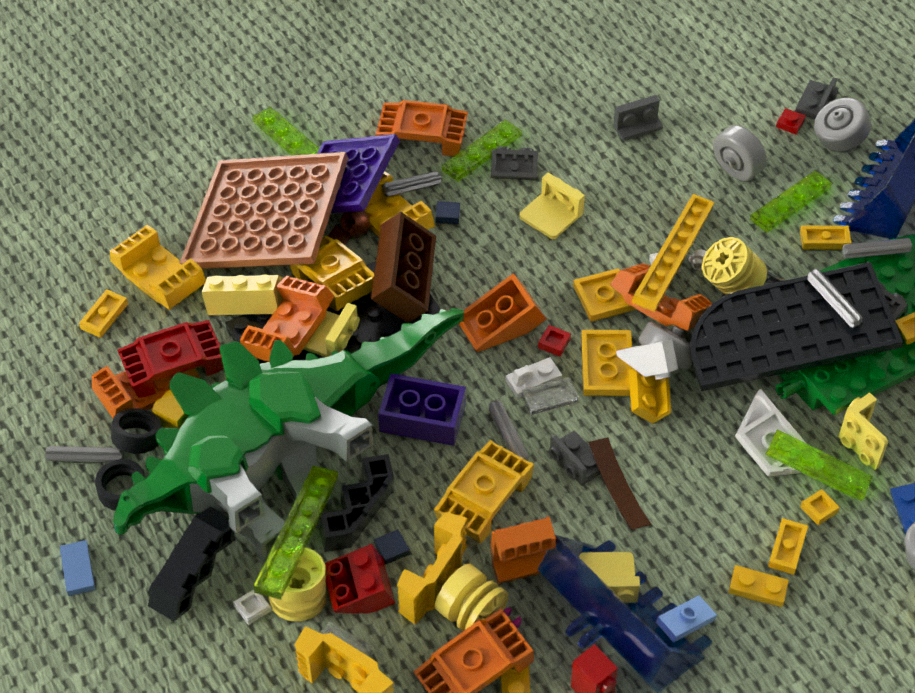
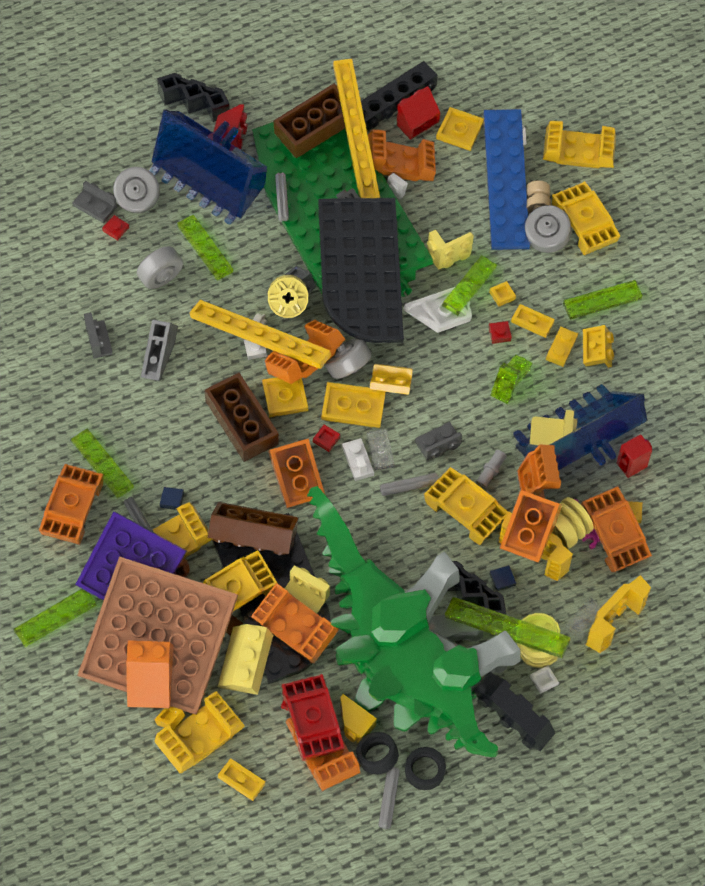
camera: 85 degrees left, 10 degrees up
medium blue tile [60,540,95,596] -> none
red slope [325,544,396,614] -> none
dark purple brick [378,373,466,446] -> none
dark grey bracket [491,147,538,180] -> none
light yellow bracket [519,173,585,239] -> none
reddish brown sticker [588,437,651,530] -> none
white slope [616,339,678,380] -> none
light blue plate [656,596,717,642] -> none
yellow plate [800,225,852,250] -> none
axle [807,269,862,328] -> none
none -> orange slope [126,640,174,708]
none -> dark grey slope [141,320,178,381]
none -> yellow plate [154,706,185,730]
none -> reddish brown brick [205,372,279,462]
none -> light grey pin [475,450,507,489]
none -> red plate [488,321,512,344]
none -> clear neon green bracket [490,354,533,404]
none -> orange slope [500,490,562,563]
none -> clear neon green plate [563,280,643,320]
none -> yellow bracket [583,325,614,368]

